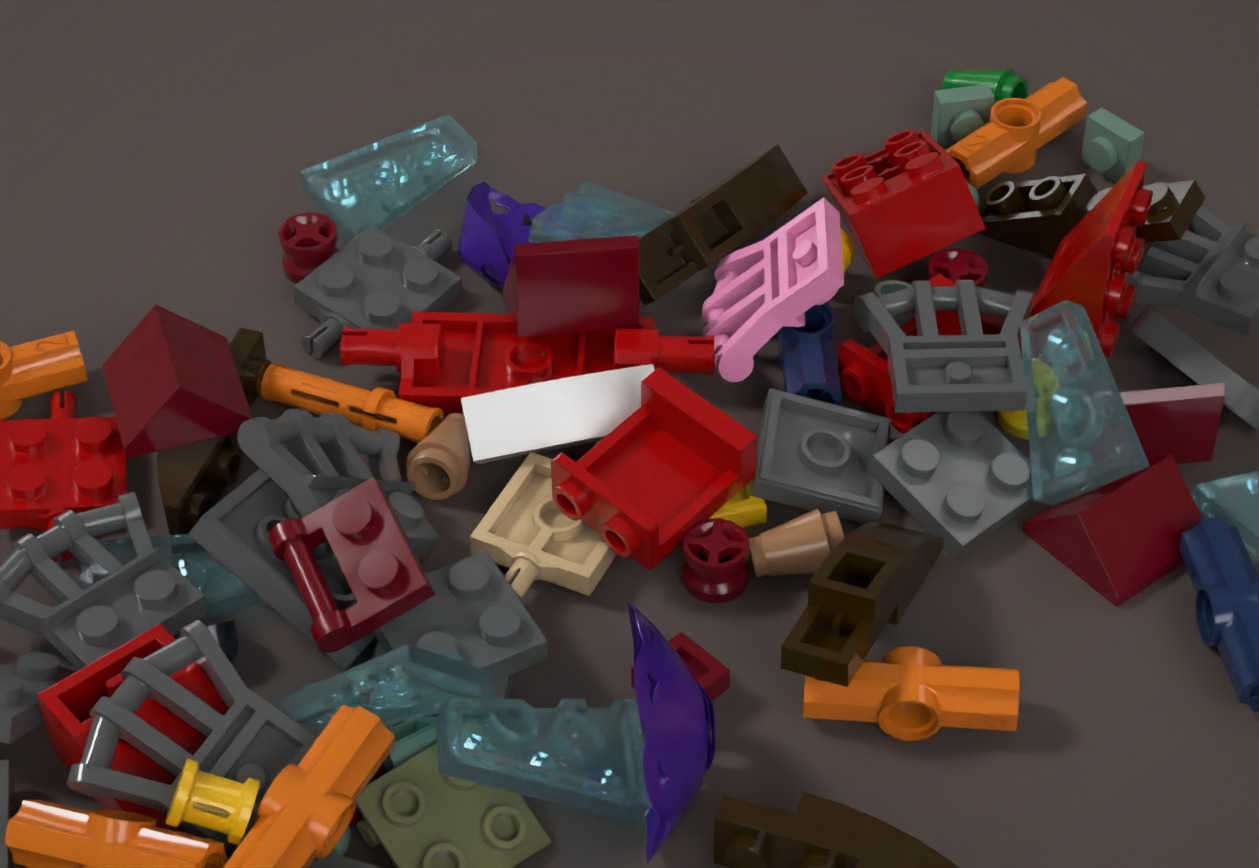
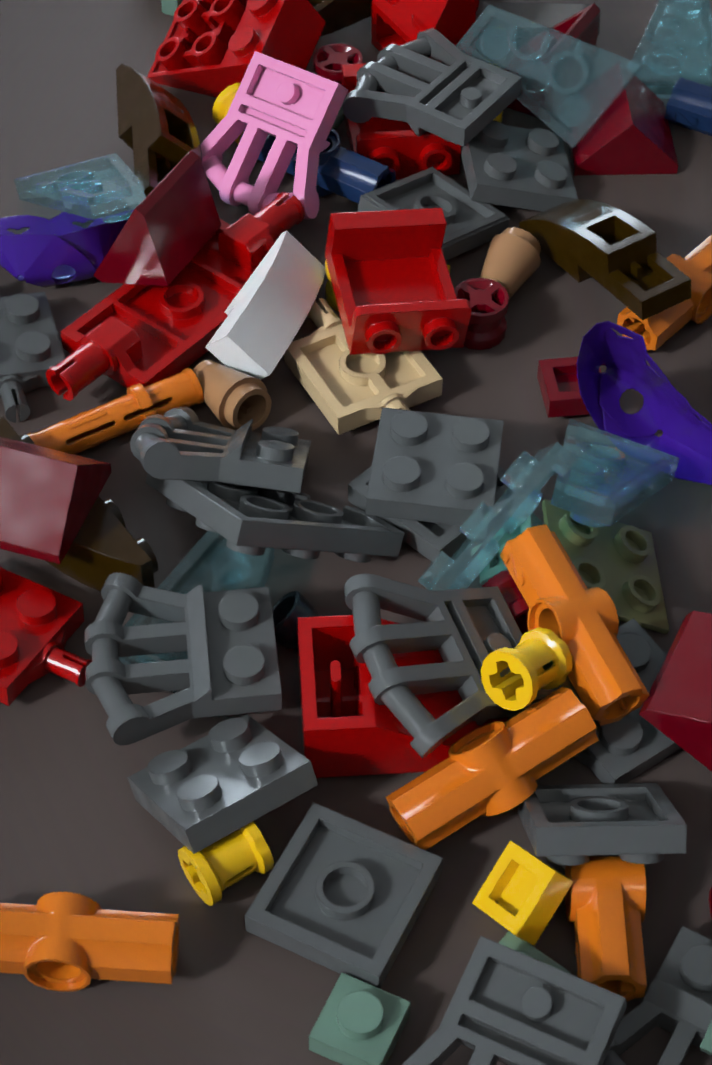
camera: 55 degrees left, 5 degrees up
dark red plate [267,477,436,653] -> none

